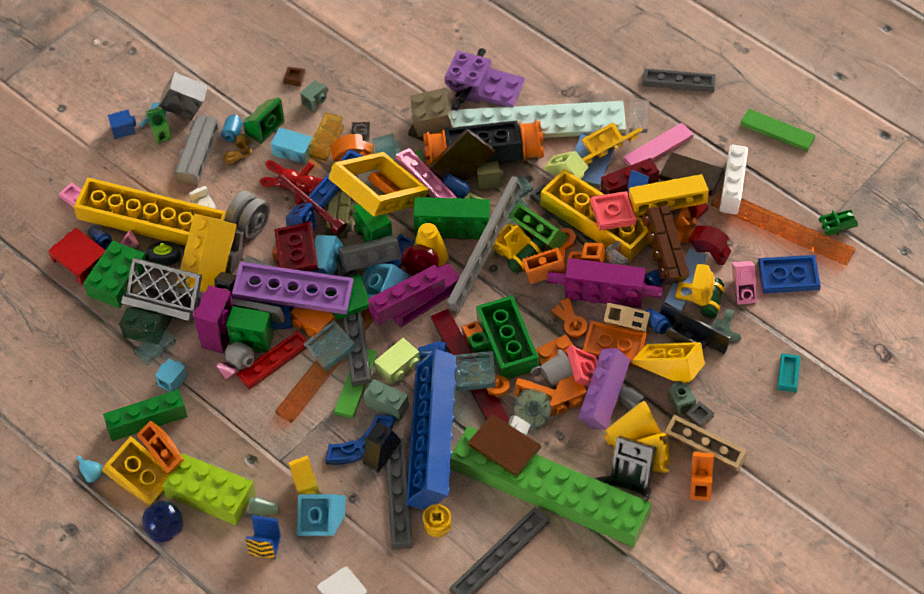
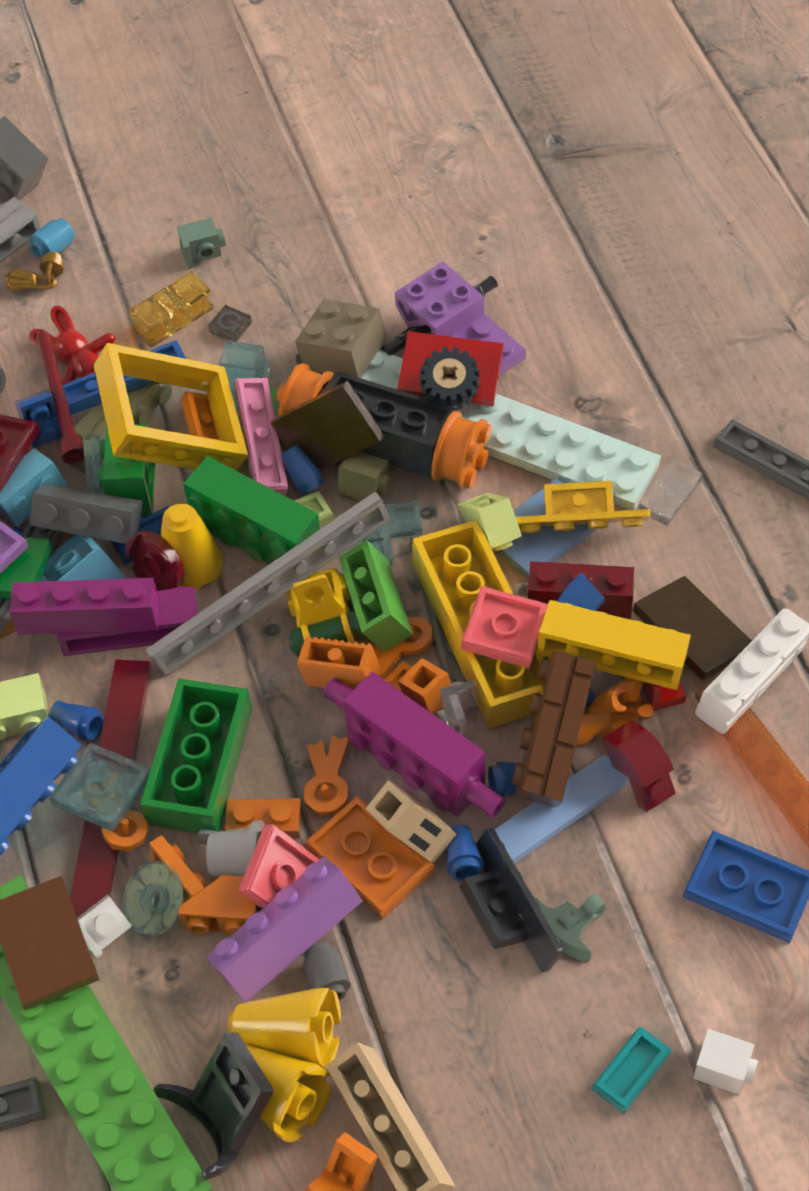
camera: 30 degrees right, 0 degrees up
green slope [243,97,285,144] -> none
medium azure brick [271,127,314,165] -> none
reddish brown tile [283,66,306,86] -> none
orange brick [331,134,374,162] -> none
green leg [461,321,491,360] -> none
bright pink tile [624,123,693,166] -> none
yellow slope [632,342,705,383] -> none
sand green brick [668,382,696,416] -> none
yellow piece [675,264,725,318] -> none
dark grey plate [686,401,714,428] -> none
bright pink slope [732,261,757,305] -> none
none -> clear light blue tile [83,434,104,493]
none -> red tile [397,331,504,406]
none -> black wheel [420,347,479,410]
none -> white brick [693,1029,758,1095]

